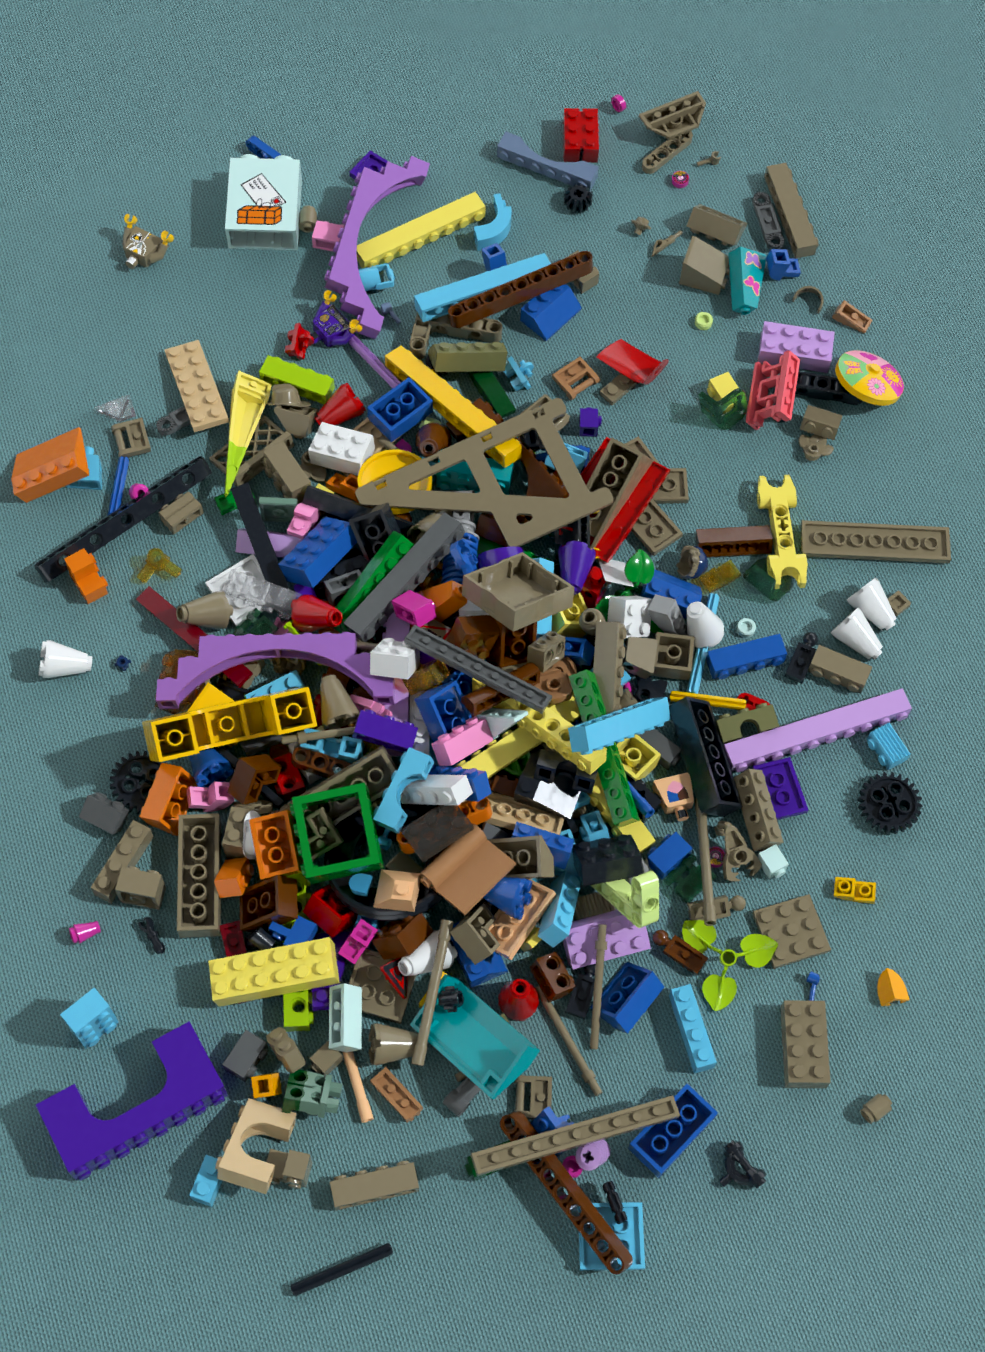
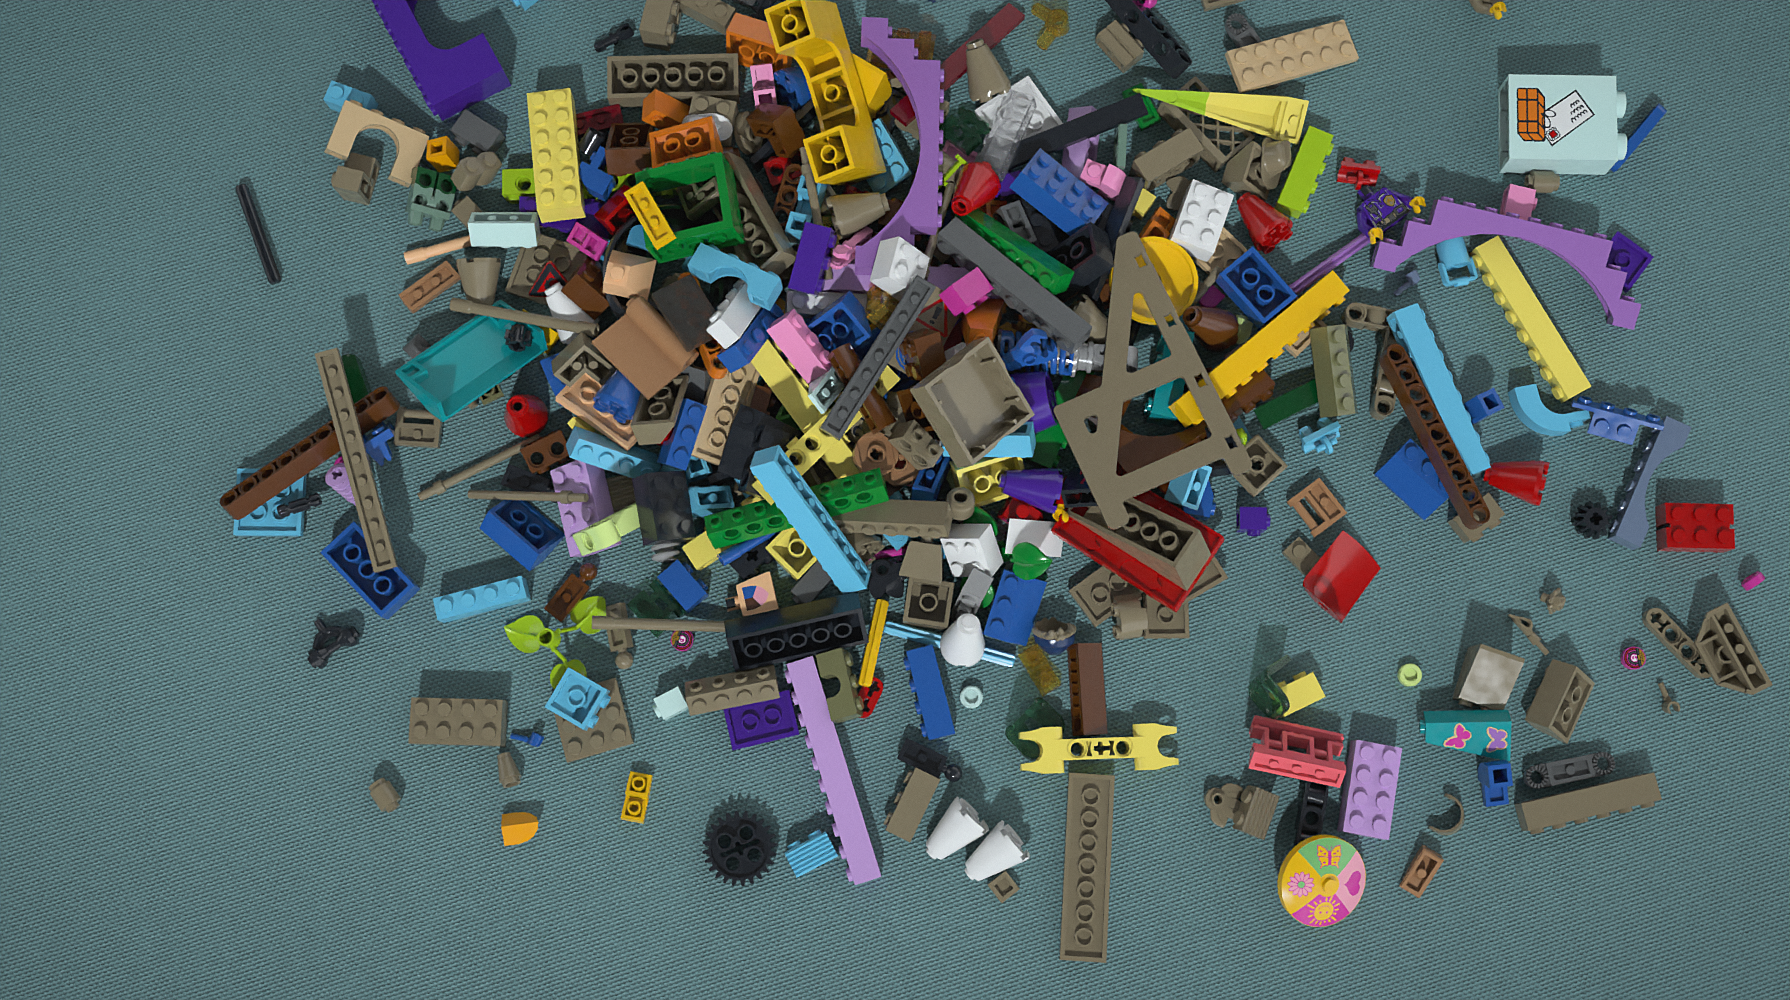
camera: 95 degrees right, 15 degrees up
dark tan brick [330,1161,419,1211] -> none
dark tan animal [714,821,762,881] -> none
none -> dark tan cone [497,752,522,788]
none -> medium azure plate [545,667,611,731]
none -> yellow plate [624,181,676,250]
none -> dark tan cylinder [1110,593,1148,640]
none -> red cone [1483,460,1550,506]
none -> bracket [1571,396,1664,445]

